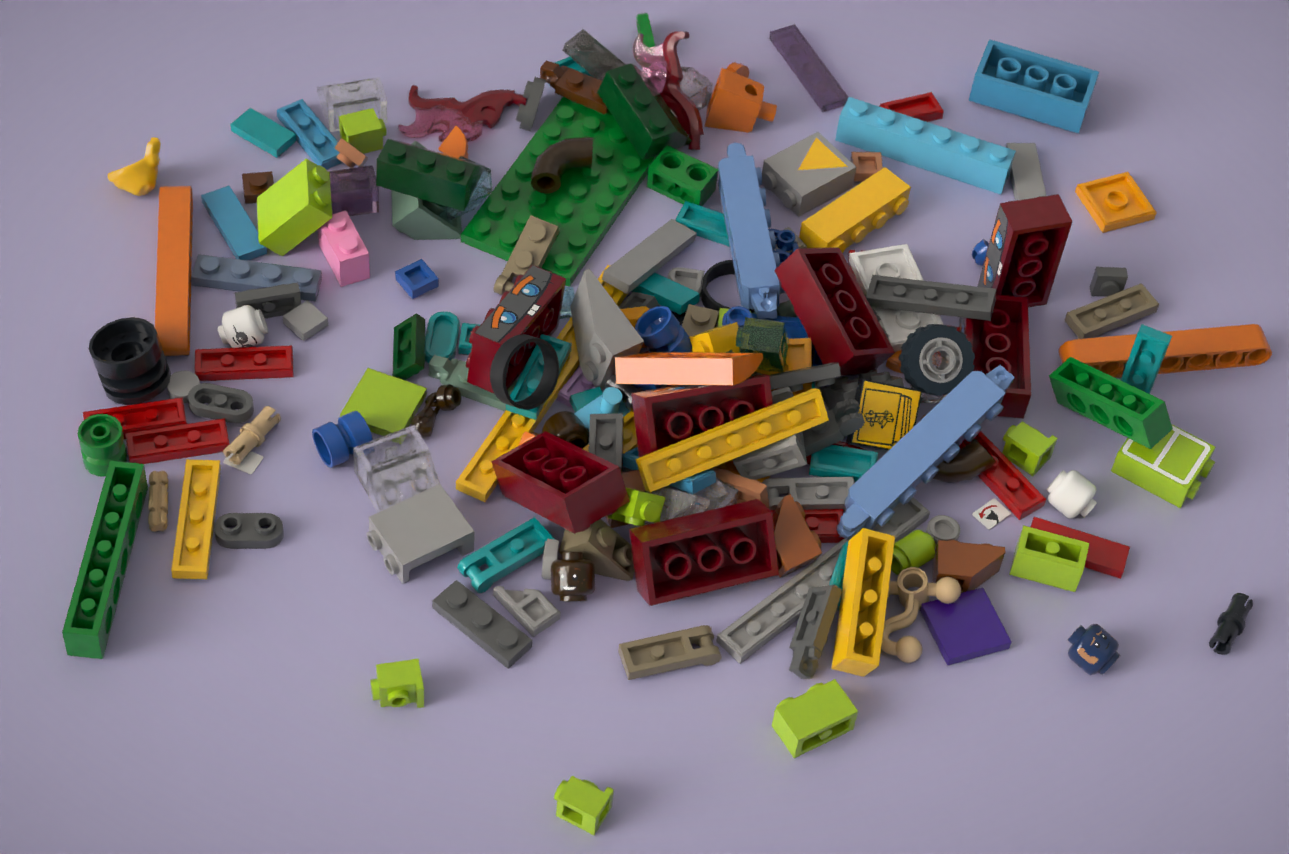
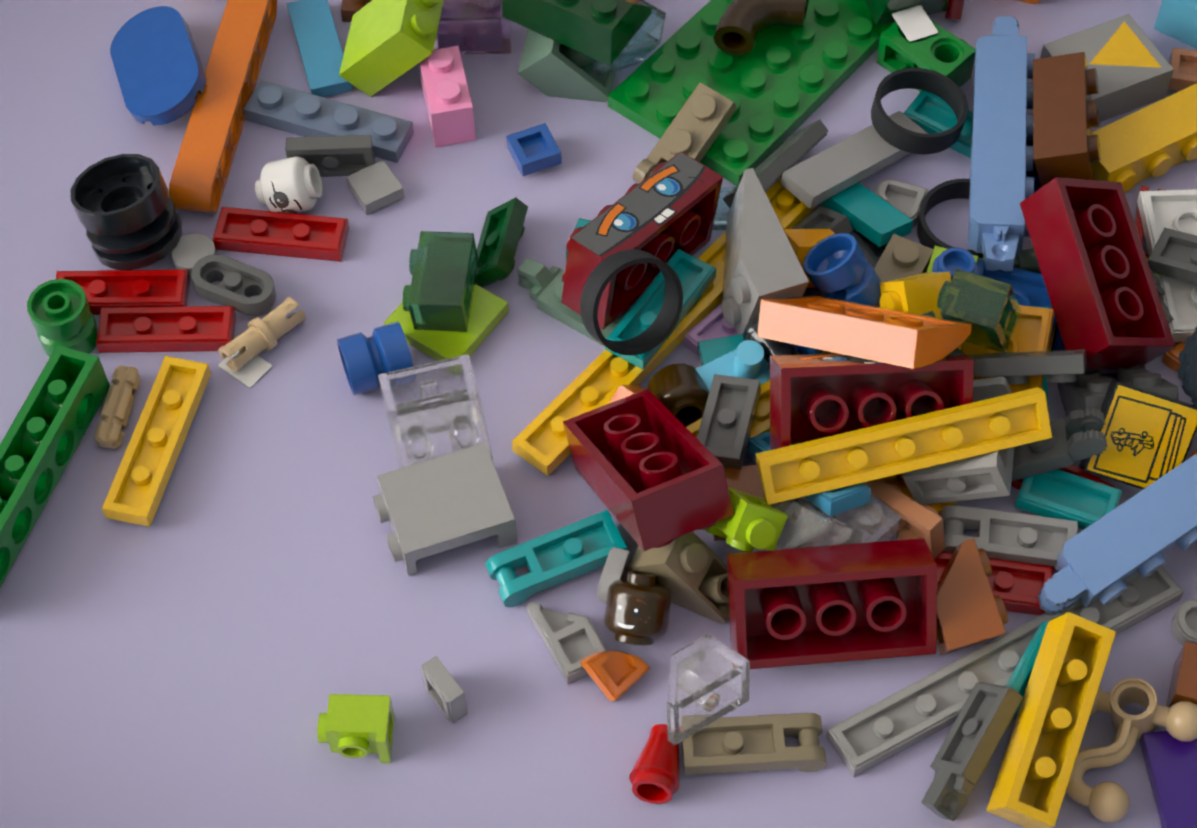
camera: 20 degrees right, 5 degrees up
dark grey plate [214,513,284,549] -> none
dark brown piece [410,384,462,439] -> none
teal tile [425,311,460,364] -> none
dark grey plate [432,580,532,669] -> none
lime brick [891,530,936,575] -> none
none -> blue tile [110,6,206,126]
none -> clear green brick [403,231,479,332]
none -> light grey tile [421,656,468,723]
none -> orange tile [580,650,650,701]
none -> red cone [629,724,680,804]
none -> clear slope [667,634,750,745]
none -> dark grey tile [722,119,828,209]
none -> black tyre [871,68,968,155]
none -> white sticker [892,5,938,42]
none -> reddish brown brick [1033,52,1101,186]

